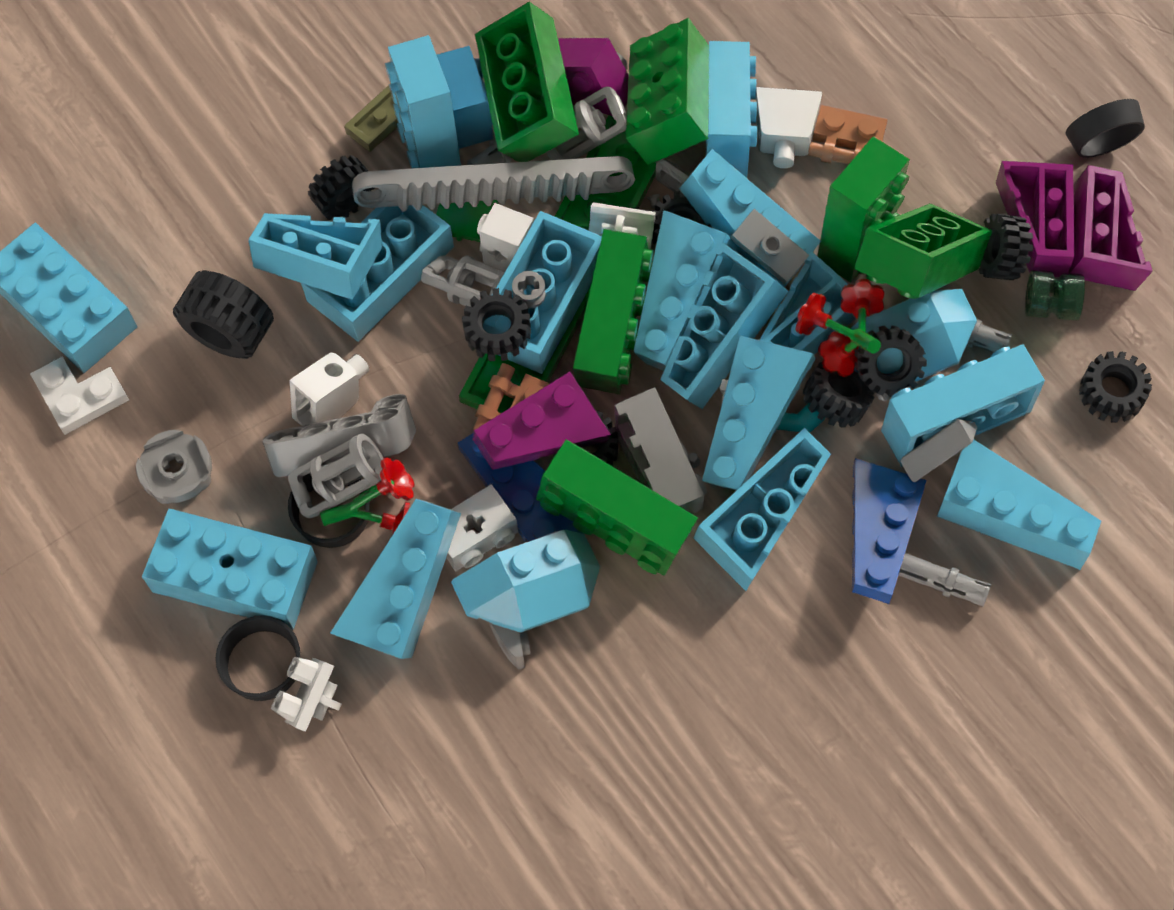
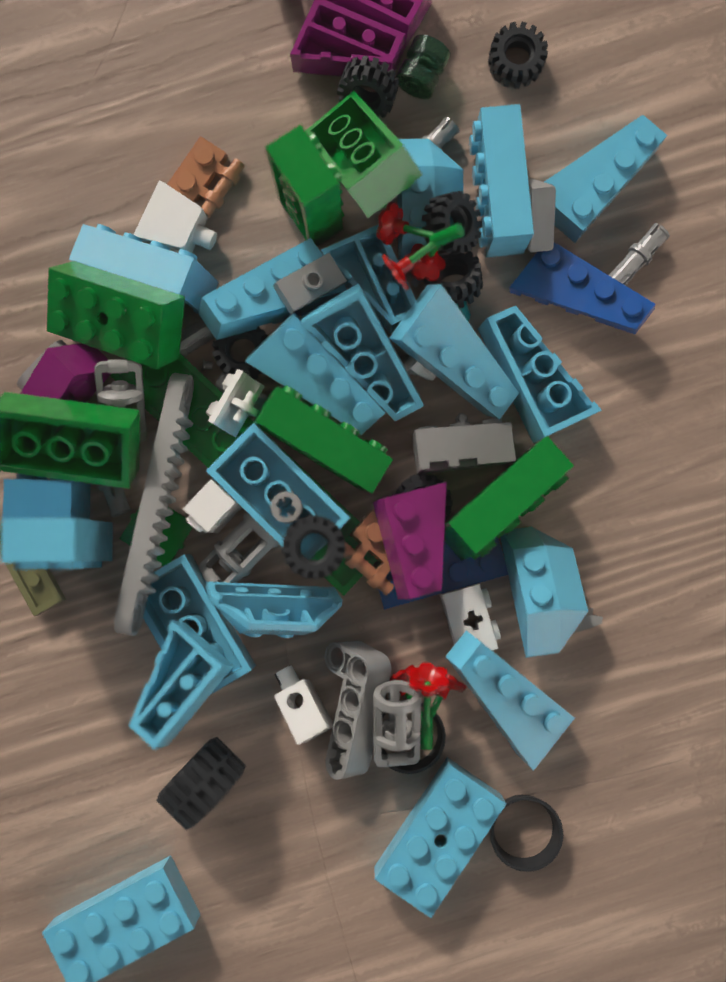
camera: 70 degrees left, 20 degrees up
white plate [30,357,129,435] -> none
light grey plate [136,430,212,504] -> none
white hips [271,657,342,732] -> none
black tyre [308,155,375,220] -> none
none -> medium azure wedge [206,582,343,638]

